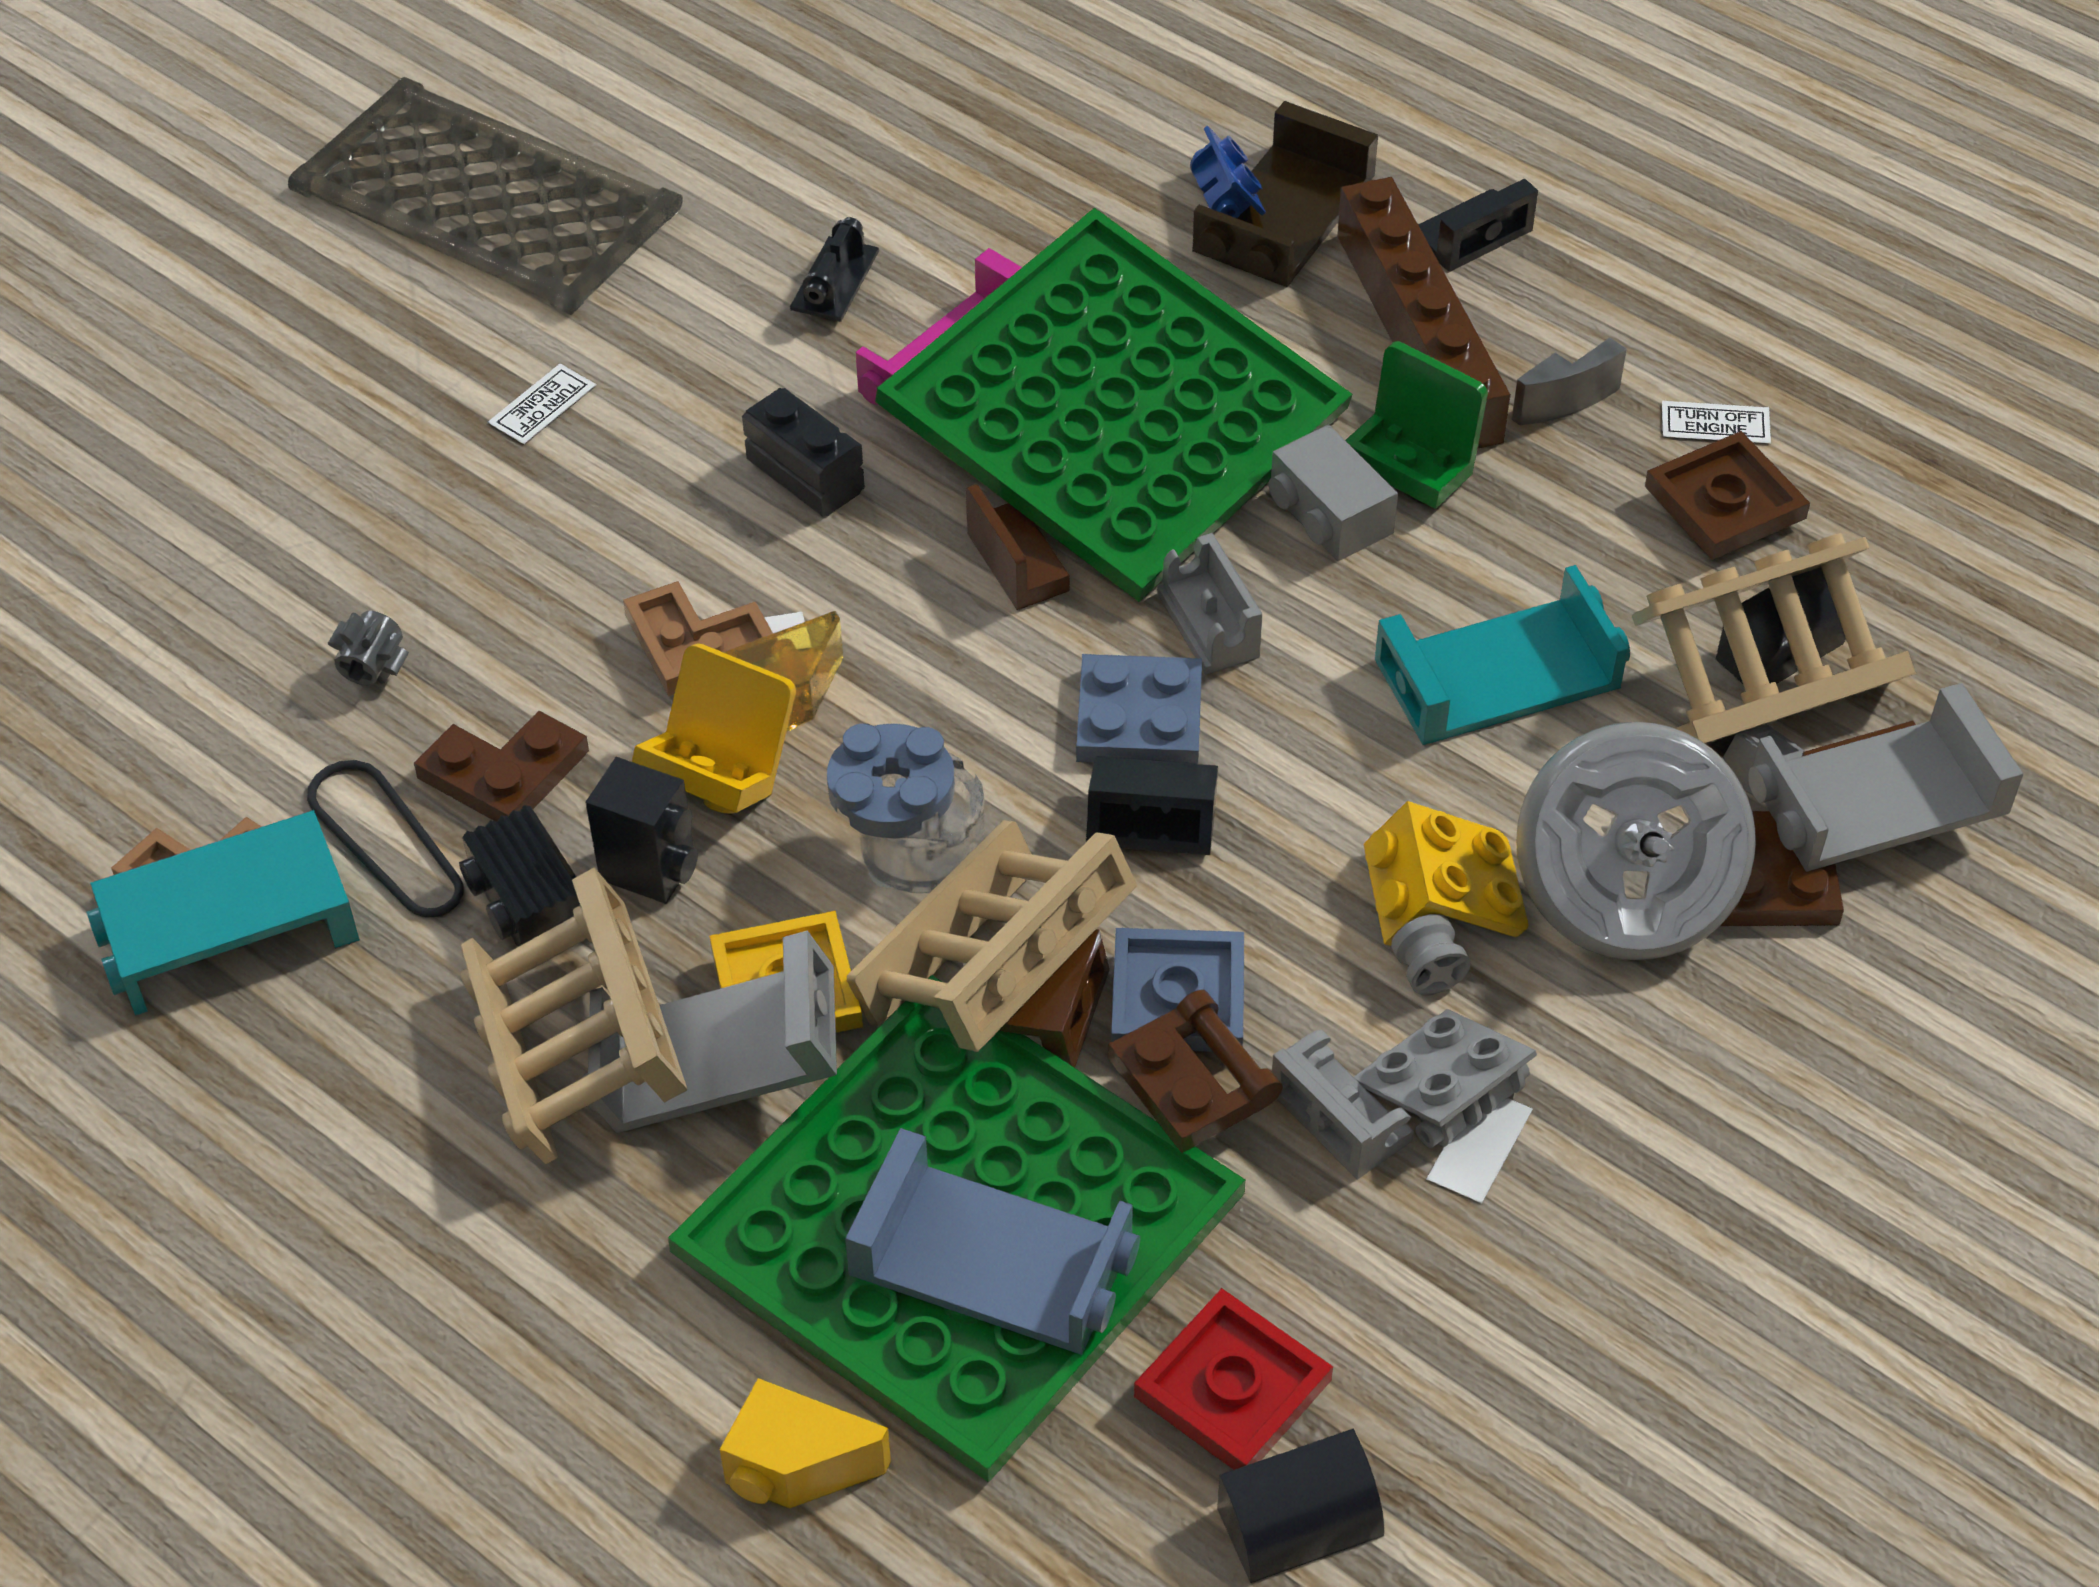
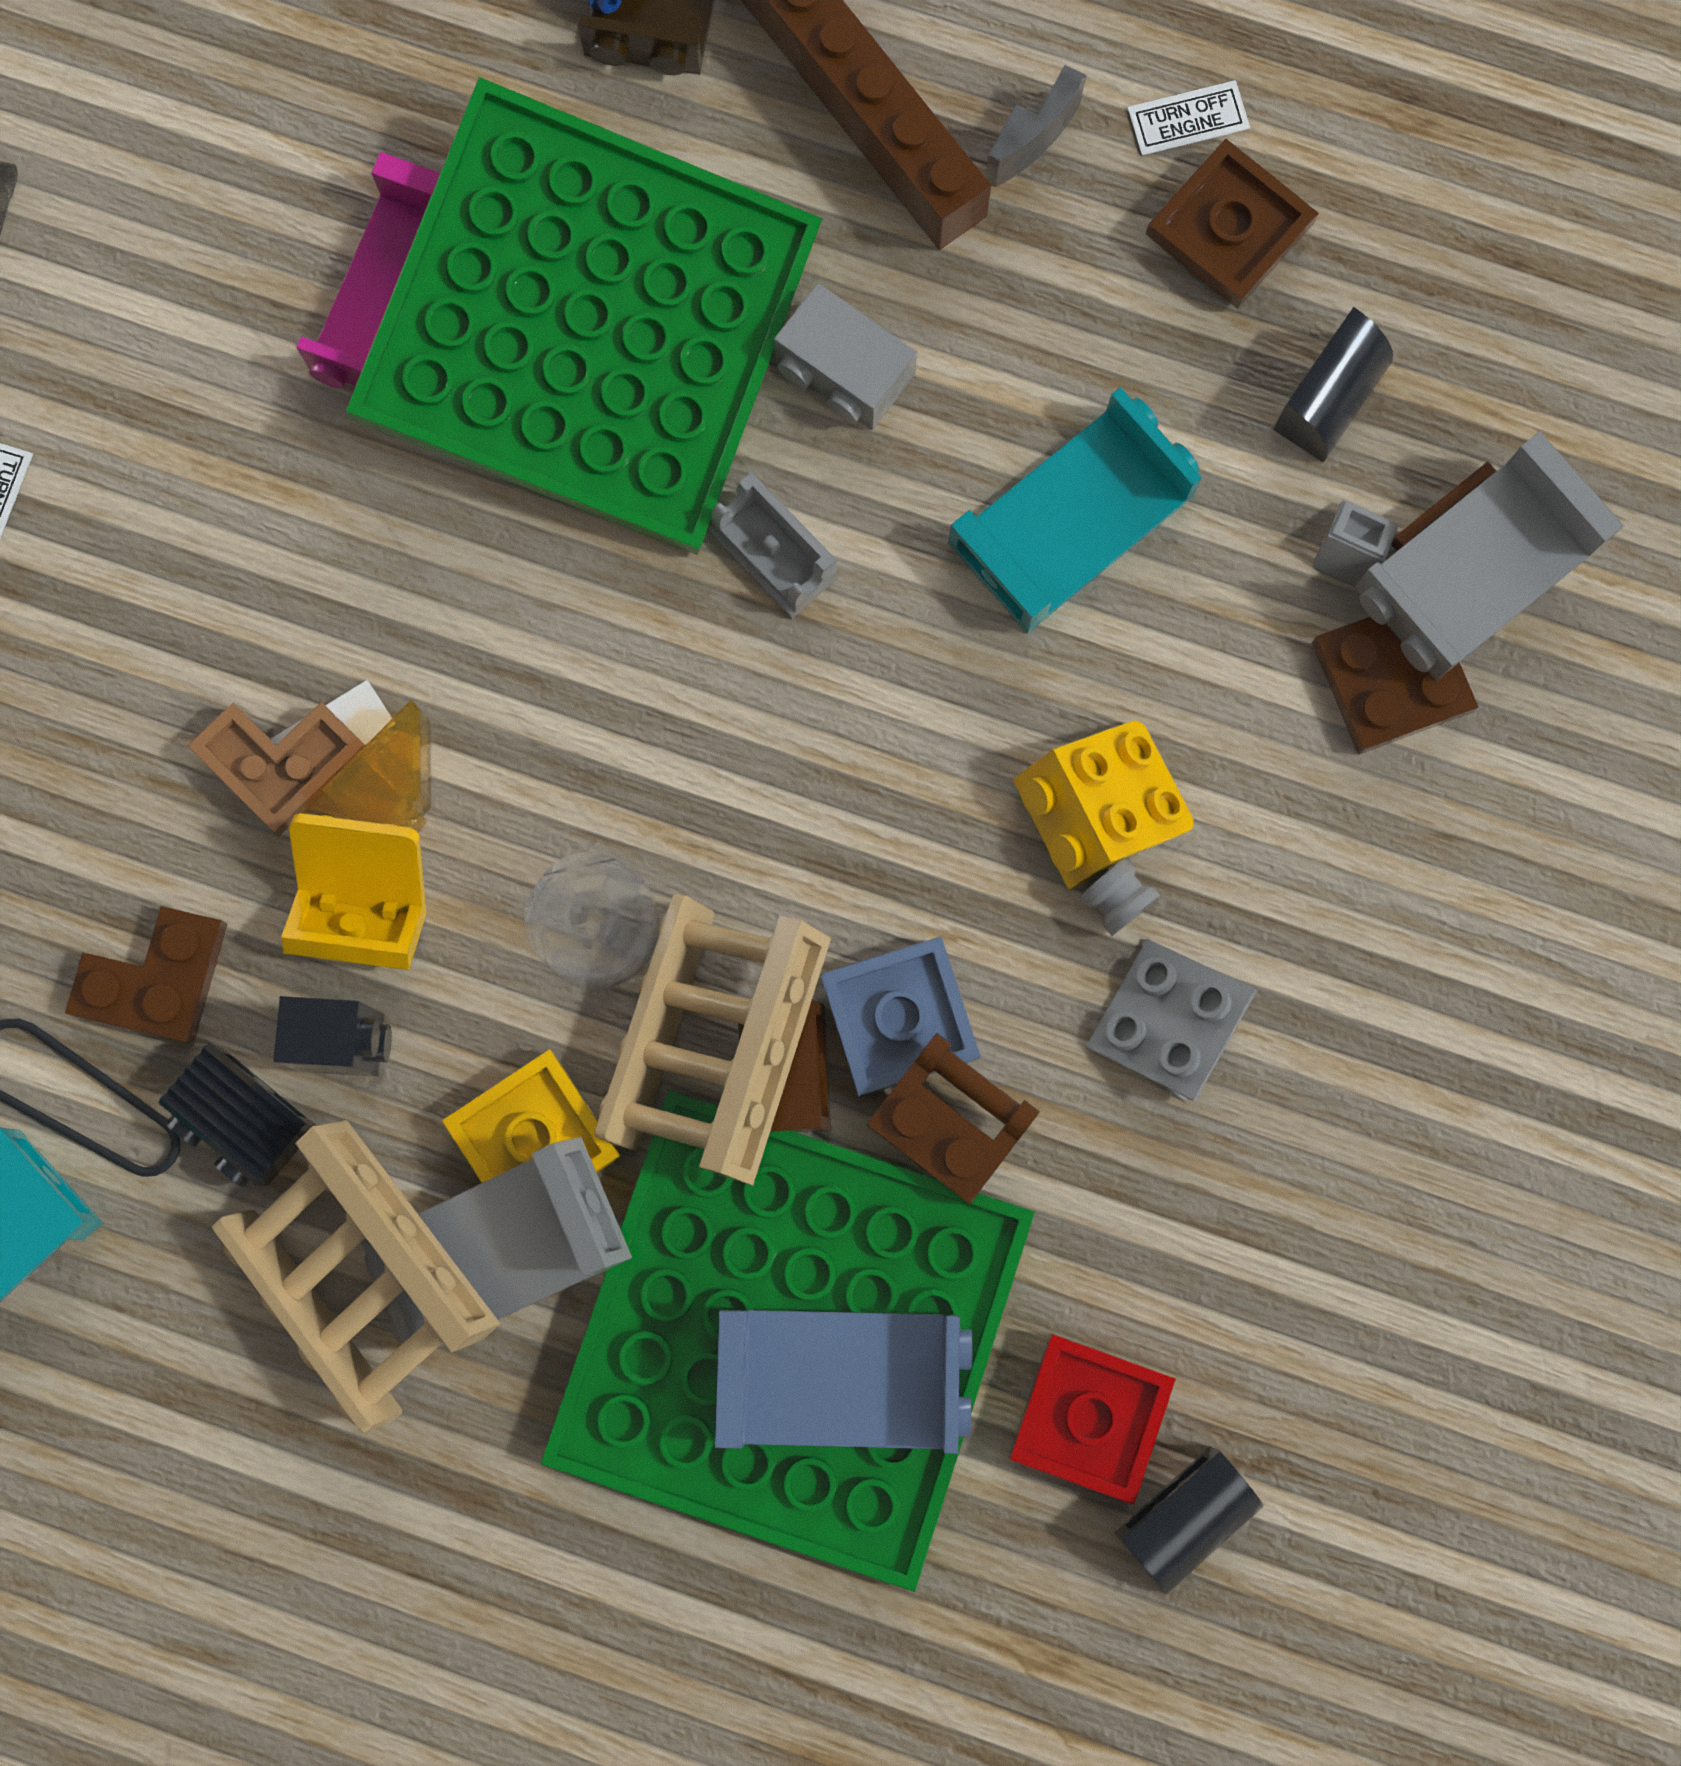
camera: 20 degrees left, 30 degrees up
yellow slope [719,1378,891,1509] -> none
black brick [742,388,865,517] -> none
black hinge [790,217,879,322] -> none
sand blue plate [827,723,955,838] -> none
reddish brown panel [966,484,1070,610] -> none
sand blue plate [1076,654,1202,764] -> none
black brick [1086,756,1218,855] -> none
light grey hinge [1272,1030,1414,1180] -> none
green bracket [1345,341,1488,509] -> none
white sticker [1426,1098,1533,1204] -> none
flat silver wheel [1516,722,1756,960] -> none
tan fence [1632,533,1916,744] -> none

